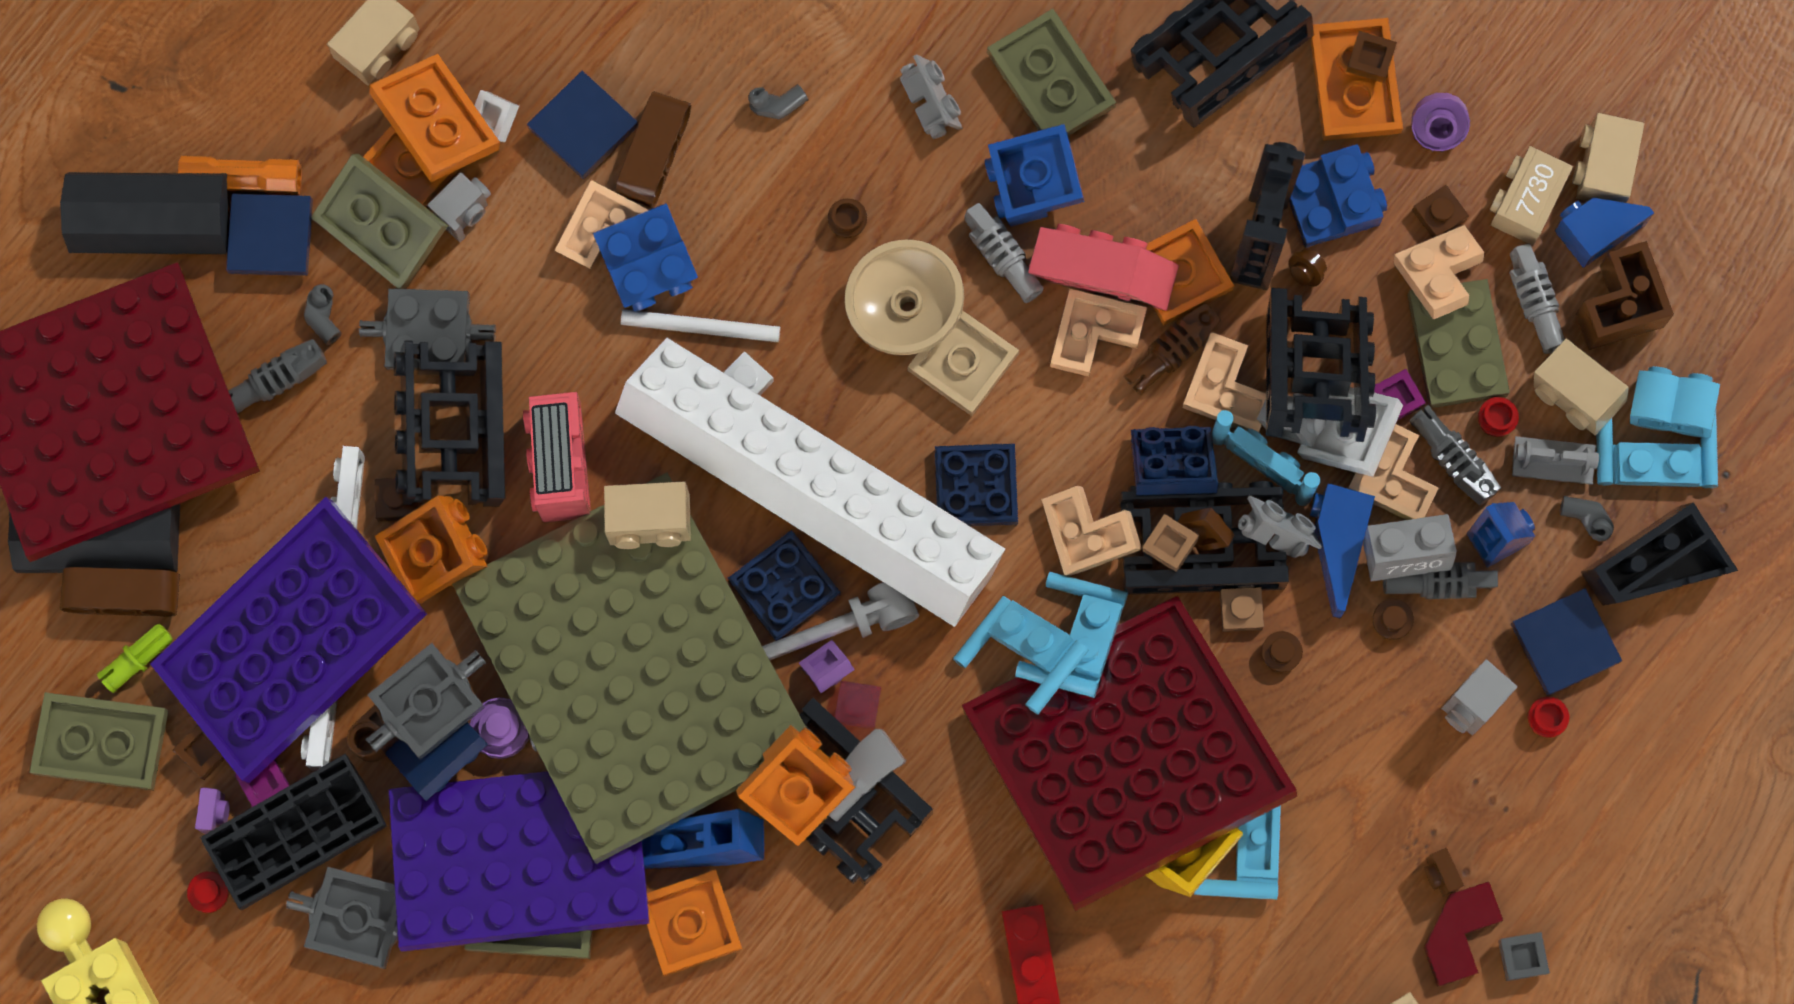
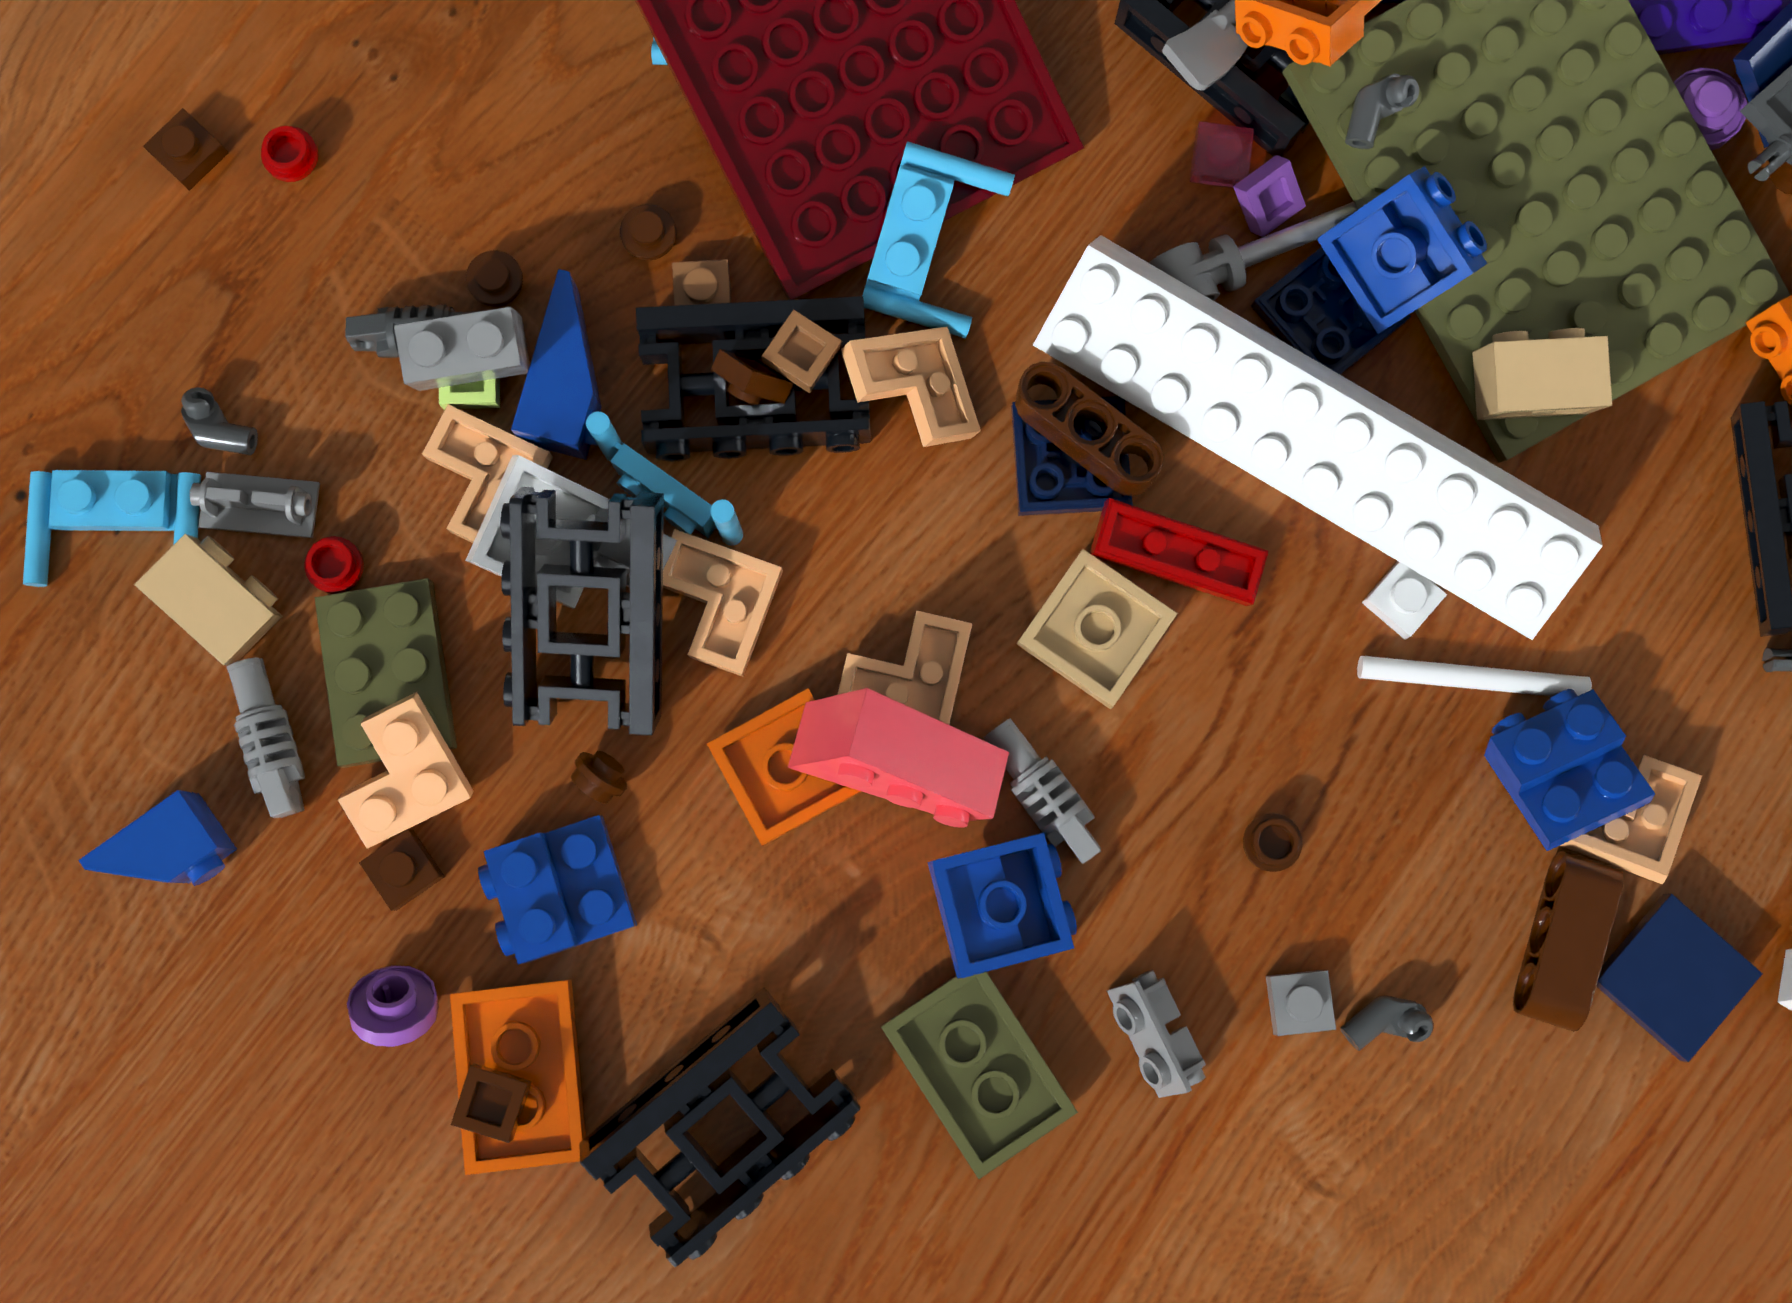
camera: 175 degrees right, 5 degrees up
wedge [523,392,591,523] -> none
tan dish [845,240,964,355] -> none
medium azure plate [953,596,1089,715] -> none
reddish brown hinge [1124,303,1221,395] -> none
dark blue tile [1131,426,1218,495] -> none
black fence [1230,142,1305,291] -> none
light grey hinge [1238,495,1322,558] -> none
magenta plate [1374,369,1426,420] -> none
dark grey hinge [1409,405,1501,506] -> none
light grey brick [1441,659,1518,736] -> none
blue slope [1467,502,1536,568] -> none
tan brick [1489,146,1573,245] -> none
dark blue tile [1511,588,1622,697] -> none
tan brick [1572,113,1644,203] -> none
reddish brown brick [1576,241,1674,350] -> none
black wedge [1581,502,1739,606] -> none
medium azure brick [1630,366,1720,438] -> none
none -> reddish brown plate [143,108,229,191]
none -> reddish brown beam [1015,362,1164,496]
none -> red tile [1090,498,1269,606]
none -> light grey plate [1266,970,1336,1036]
none -> blue plate [1317,166,1488,334]
none -> dark grey arm [1345,73,1419,149]

